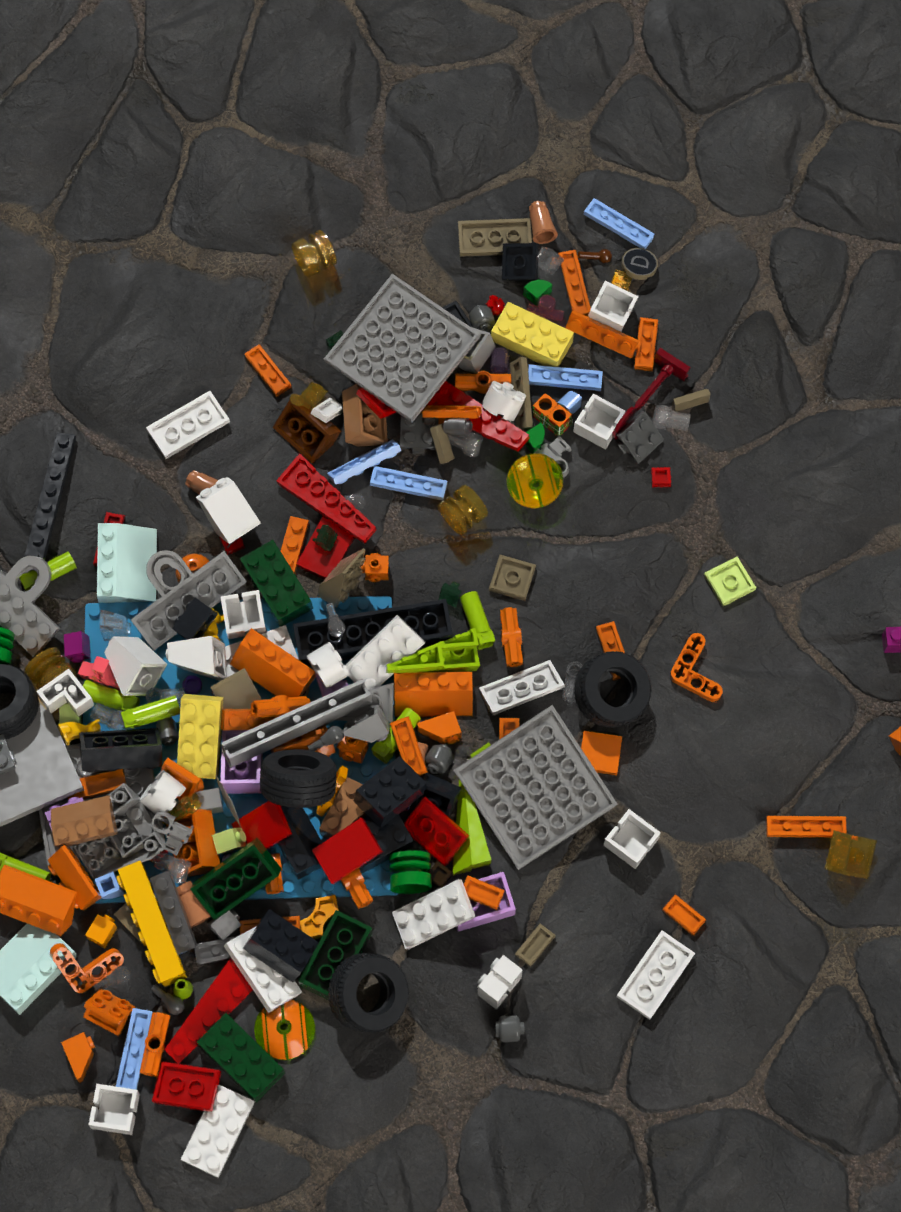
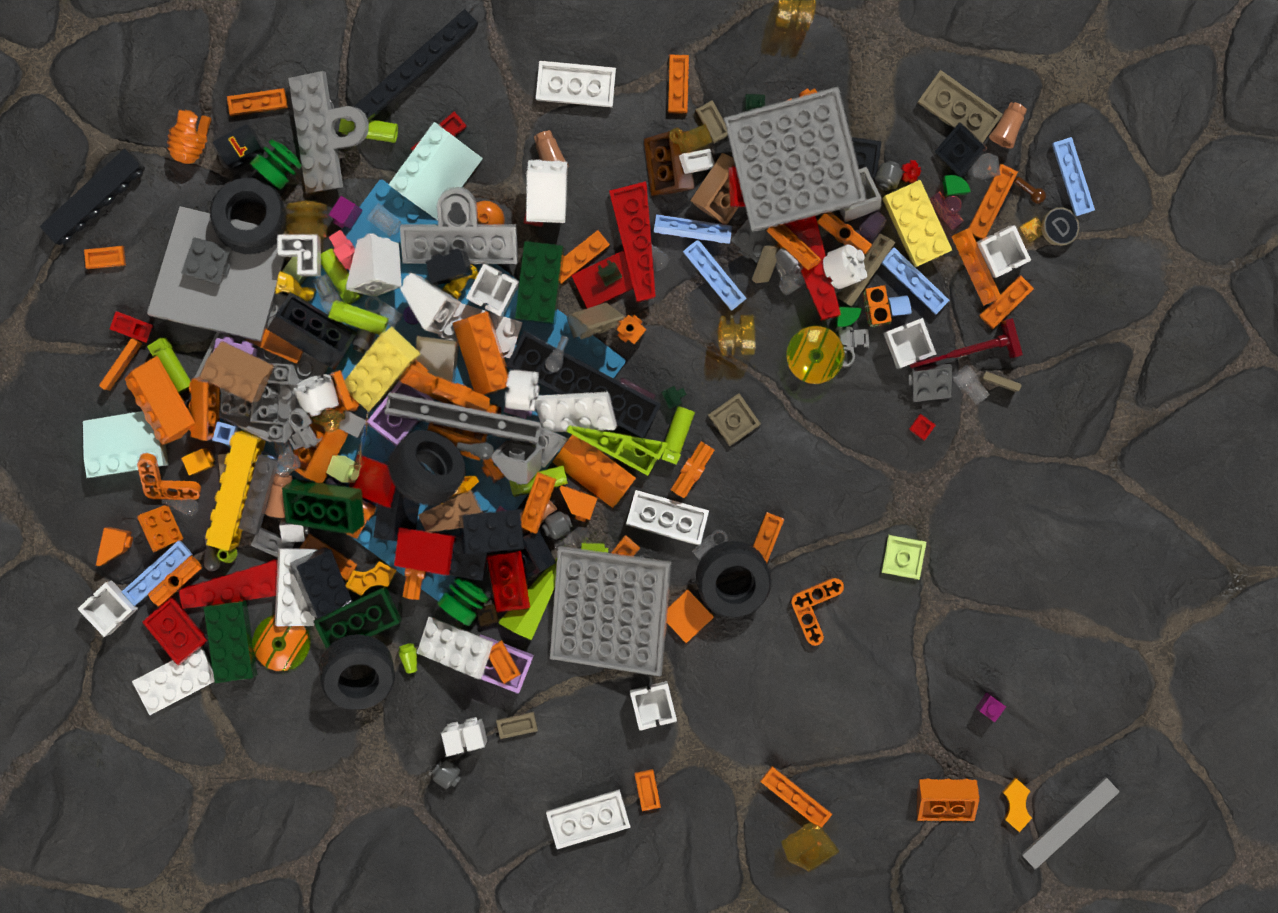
camera: 40 degrees right, 20 degrees up
none -> lime cone [398,643,417,673]
none -> dark tan tile [695,100,728,144]

